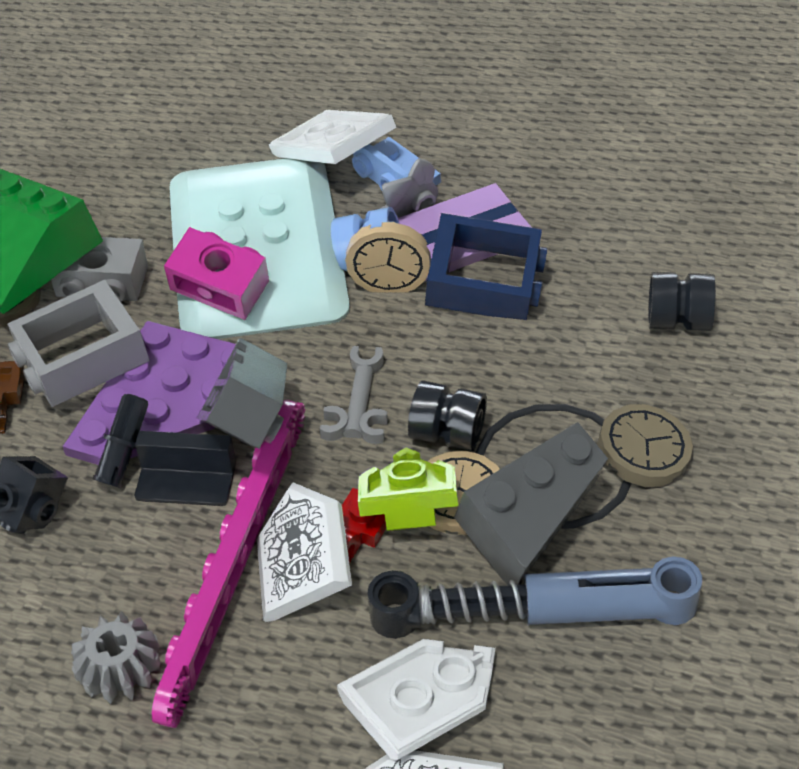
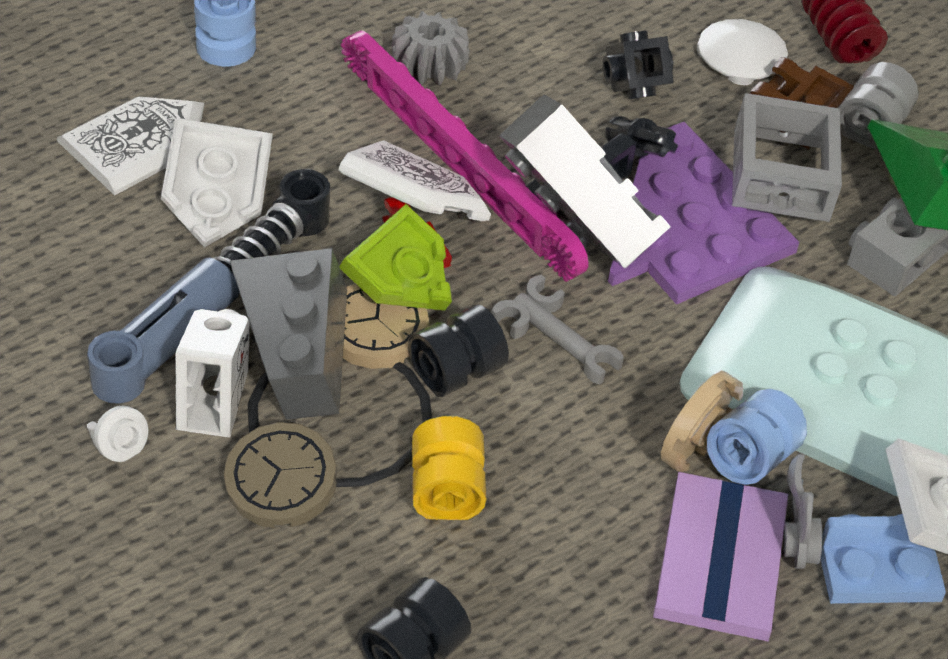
camera: 120 degrees right, 0 degrees up
dark pink brick [164,227,269,320] -> none
dark blue window [425,213,548,320] -> none
none -> white plate [87,406,148,462]
none -> white torso [176,309,249,438]
none -> yellow wheel [412,416,486,520]

